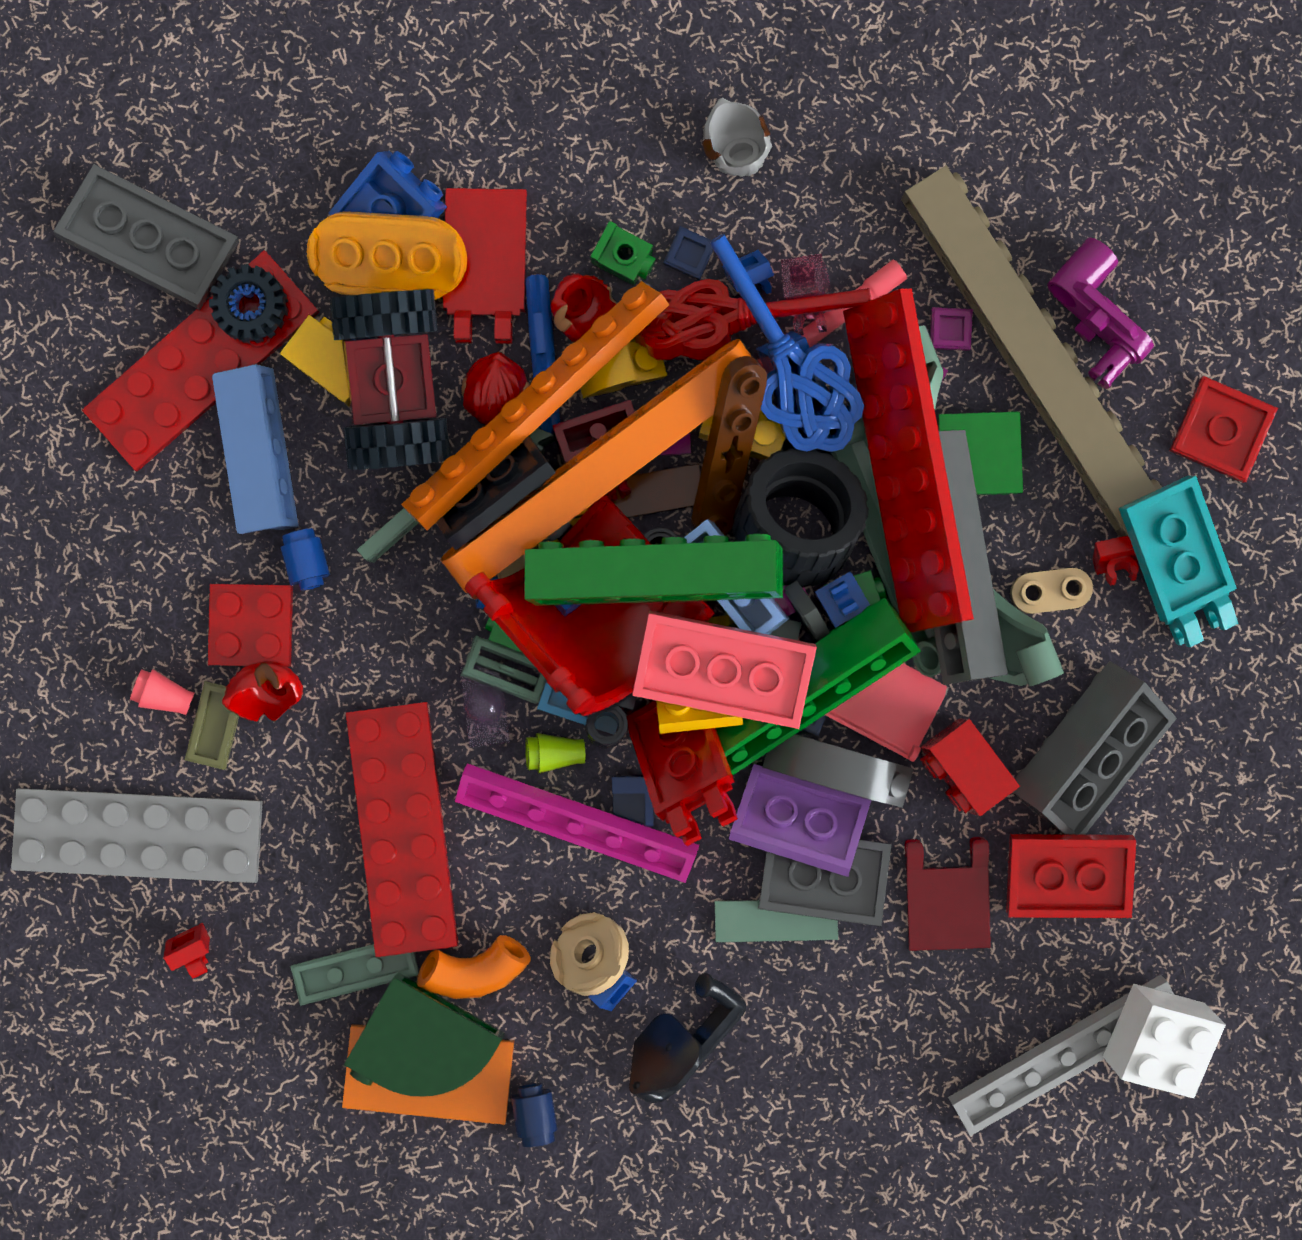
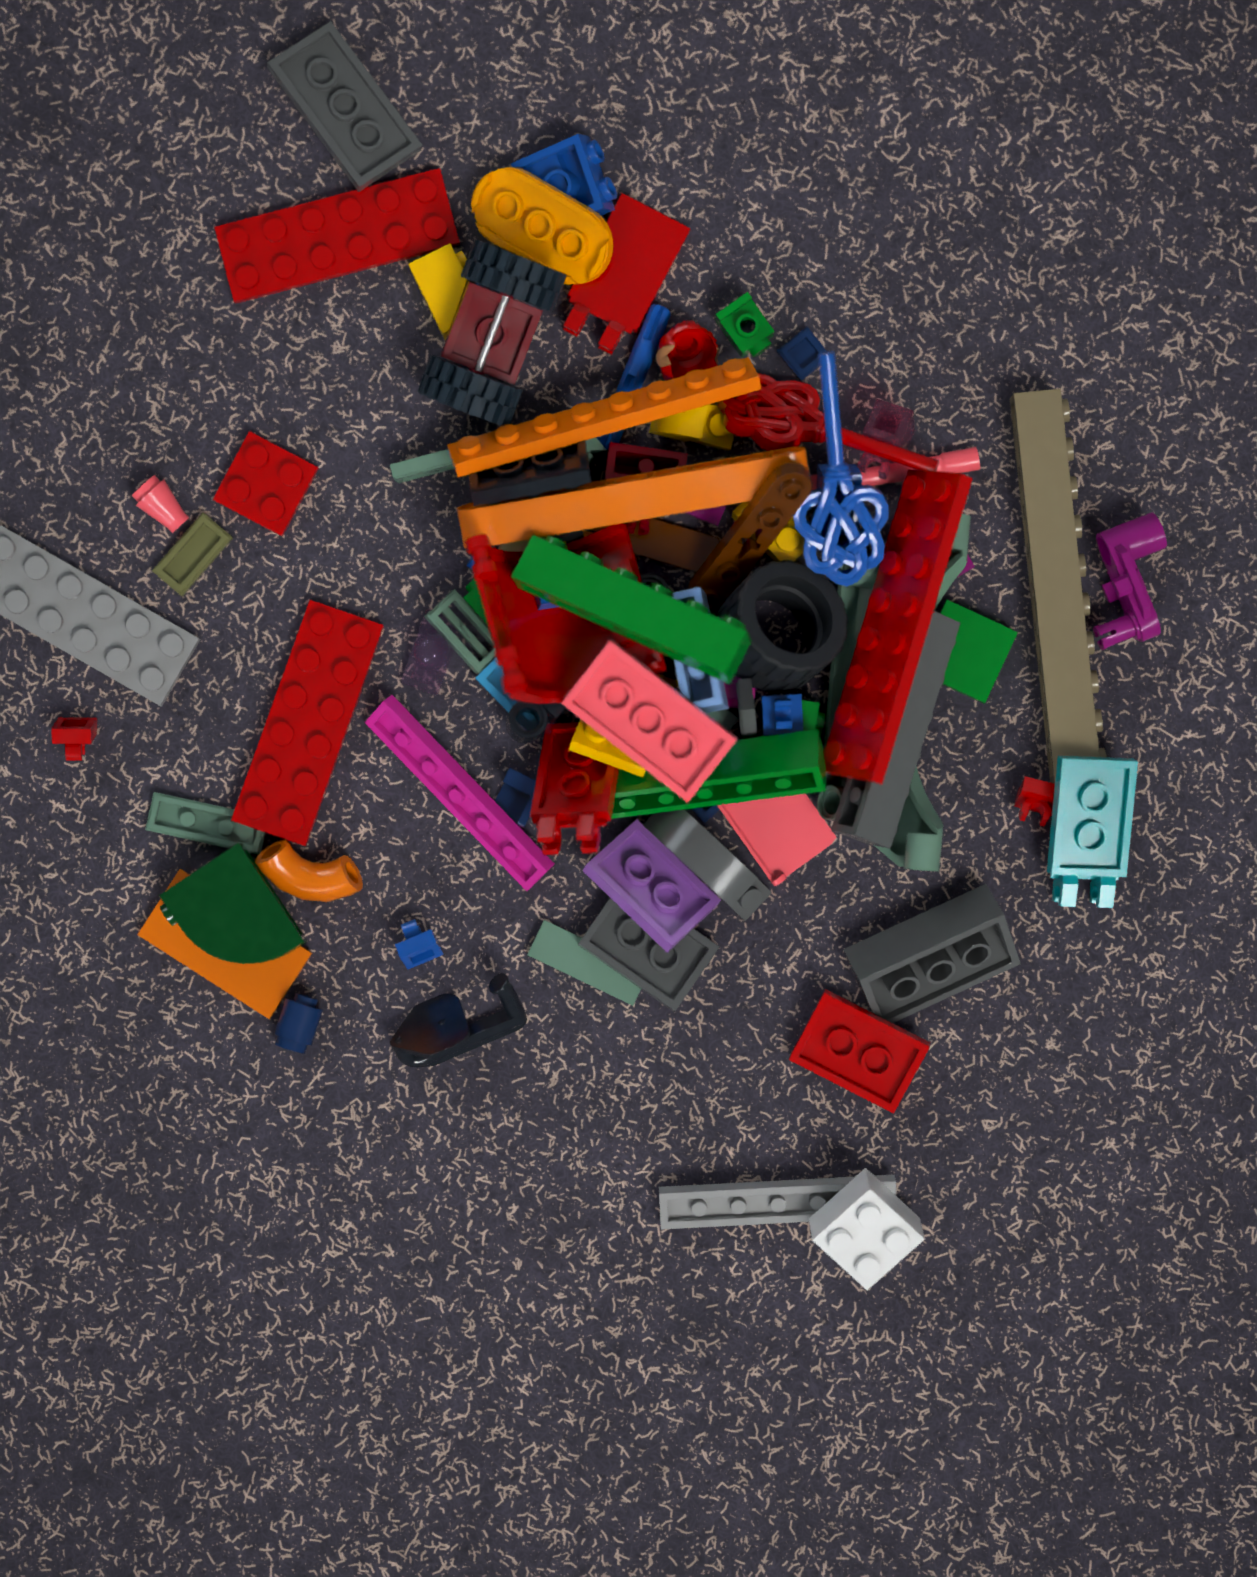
camera: 25 degrees right, 0 degrees up
black bush [209,264,288,343] -> none
medium blue panel [212,364,299,534] -> none
red hair [222,661,303,722] -> none
blue brick [280,528,330,591] -> none
red hair [462,352,530,425] -> none
lime cone [525,733,586,774] -> none
tan tile [550,912,629,996] -> none
light grey hair [702,98,772,177] -> none
blue tile [722,250,774,297] -> none
dark red flag [904,837,991,951] -> none
red brick [920,718,1020,817] -> none
magenta tile [930,307,973,351] -> none
tan plate [1010,568,1093,614] -> none
red tile [1169,376,1278,483] -> none

